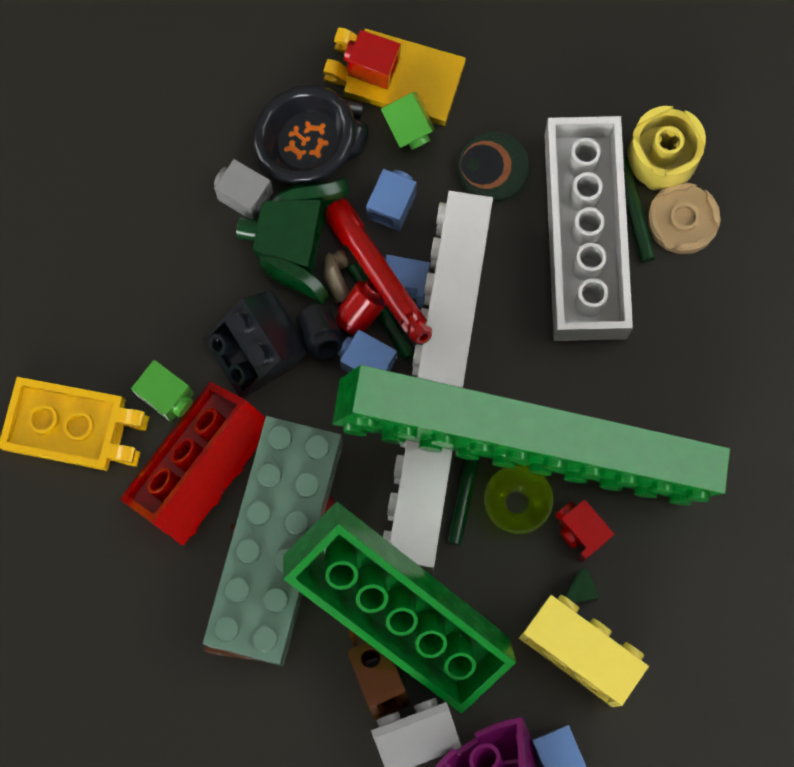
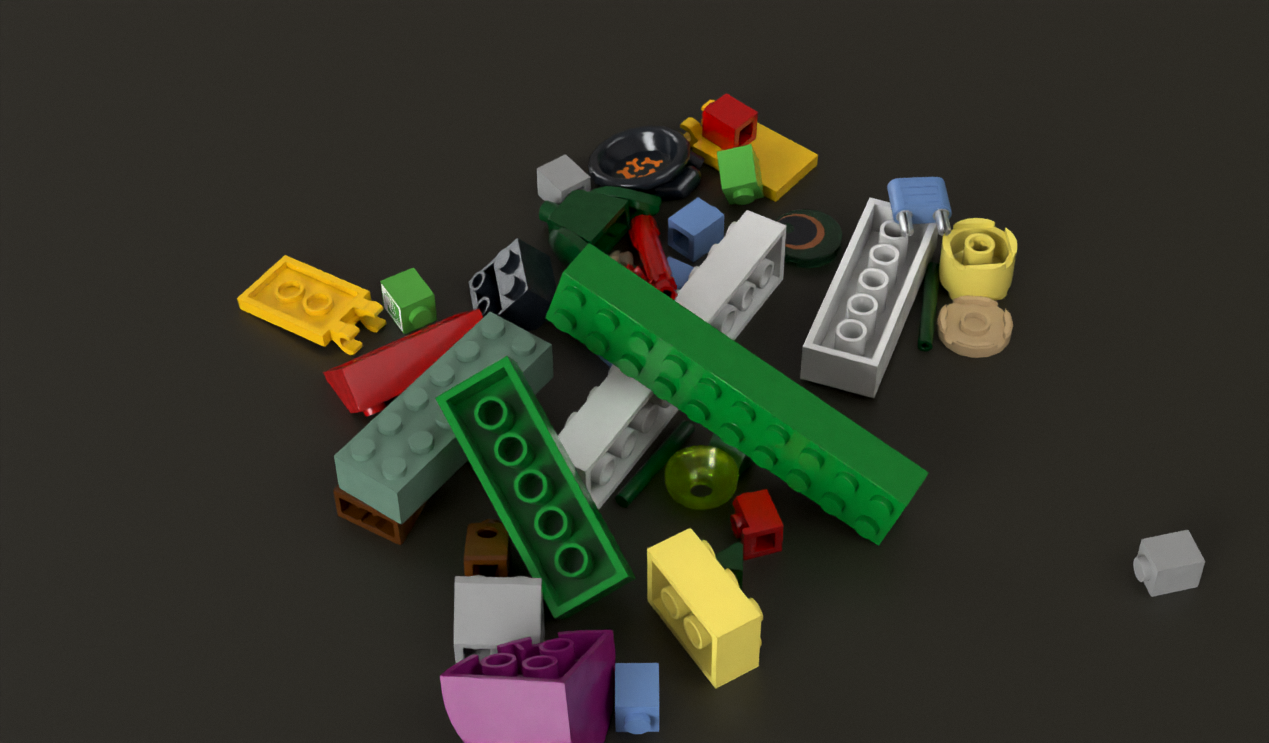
camera: 20 degrees right, 30 degrees down
none -> medium blue piece [887,177,952,238]

